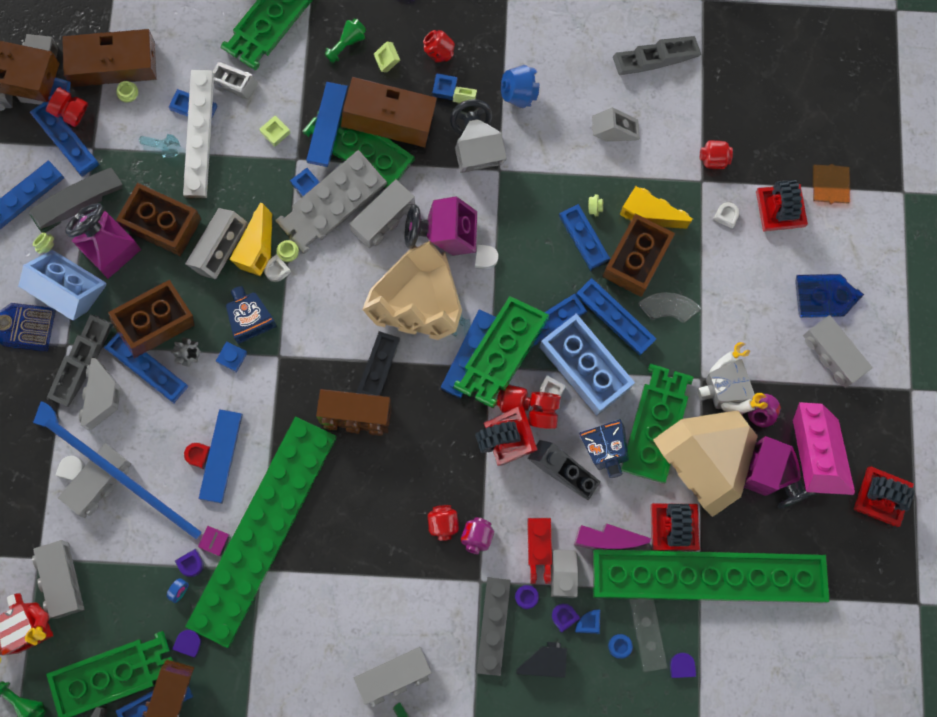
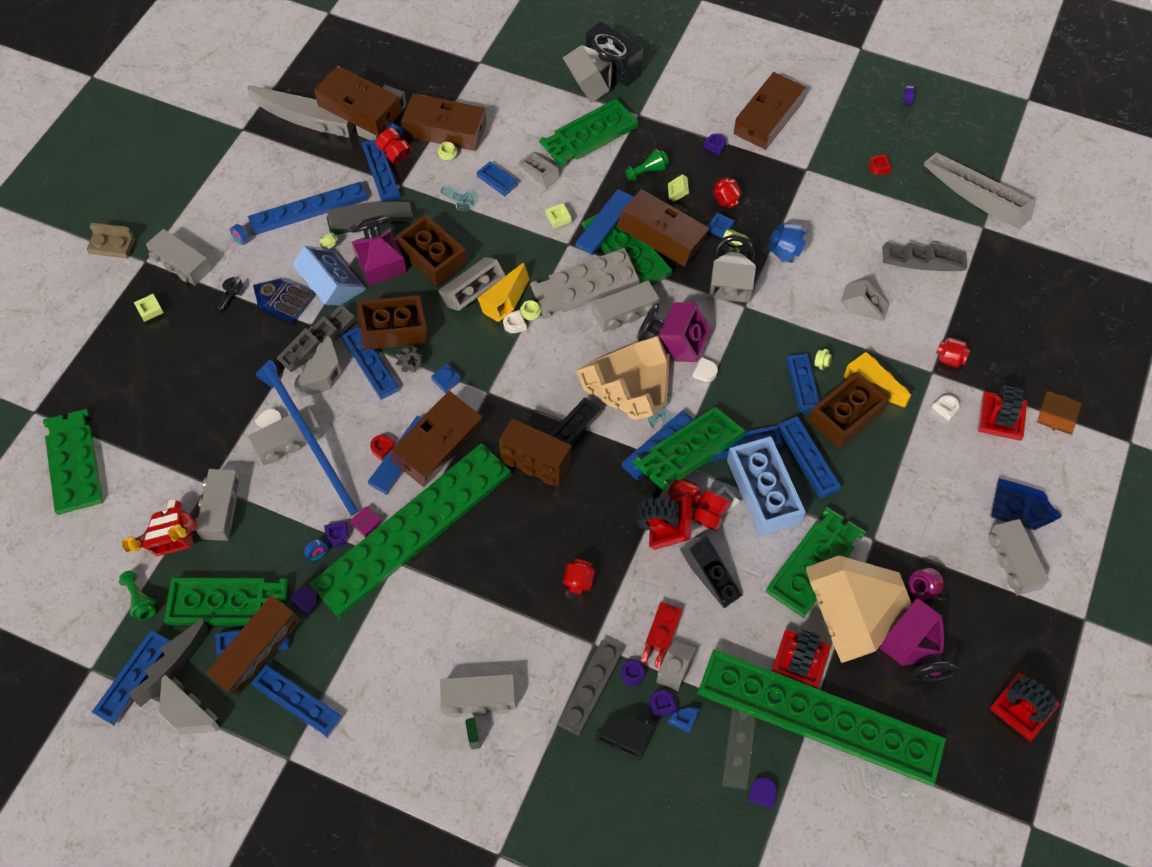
camera: 25 degrees right, 15 degrees down
white plate [183,70,214,198] -> none
dark blue torso [226,286,277,344] -> none
blue plate [290,168,320,197] -> none
magenta head [461,517,495,554] -> none
magenta slope [574,523,651,550] -> none
dark blue torso [579,419,629,478] -> none
blue tile [608,634,633,659] -> none
clear tile [638,293,701,323] -> none
torso [697,342,768,414] -> none
dark pink slope [793,402,855,495] -> none
none -> reddish brown brick [390,390,483,487]

